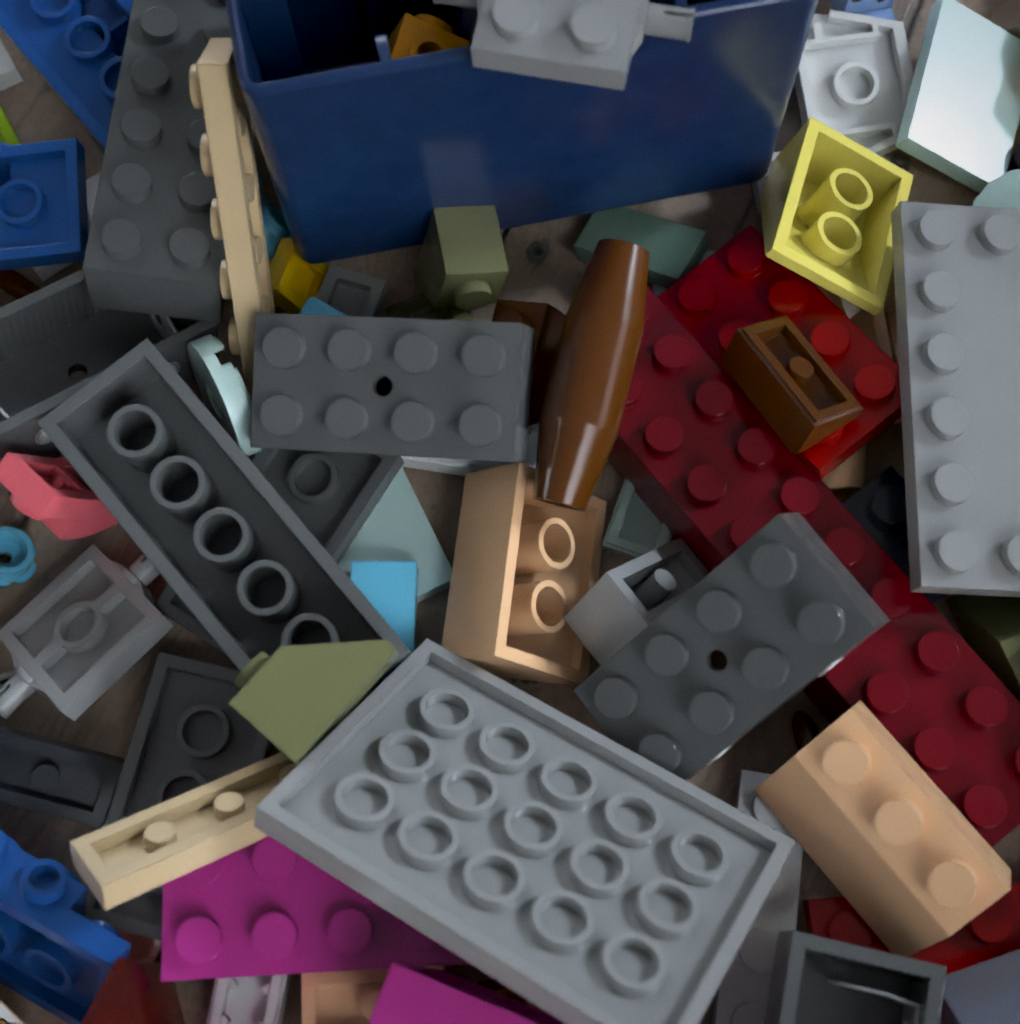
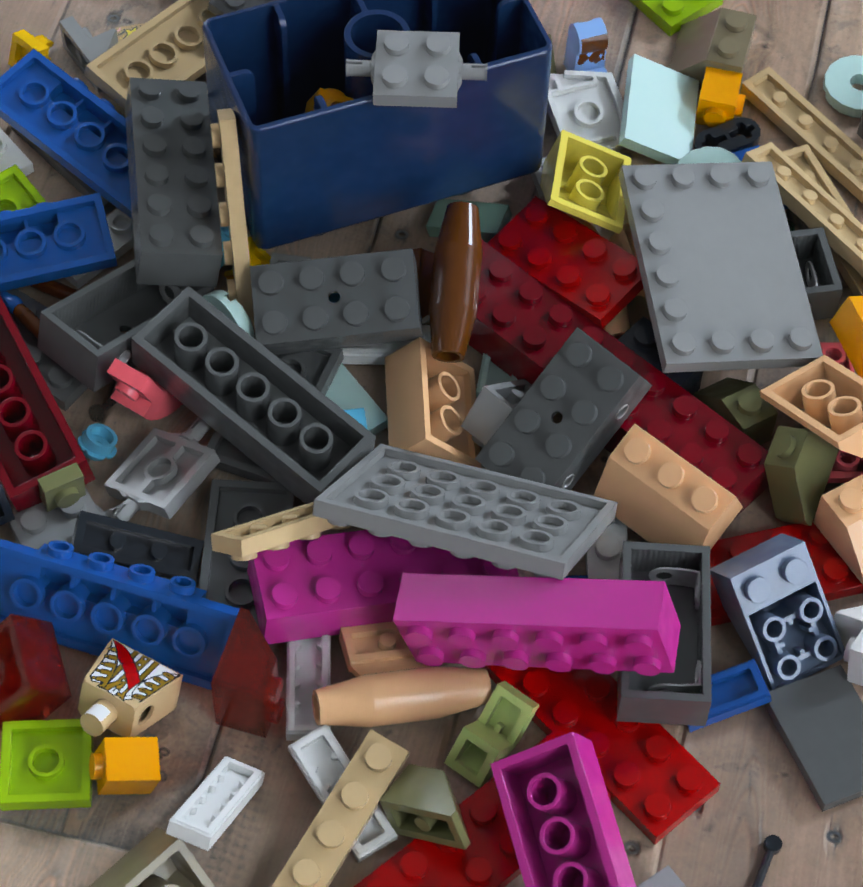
camera: 15 degrees left, 15 degrees down
olive slope [229,639,400,764] -> none
olive slope [413,205,509,310] -> none
reddish brown slope [721,315,864,455] -> none

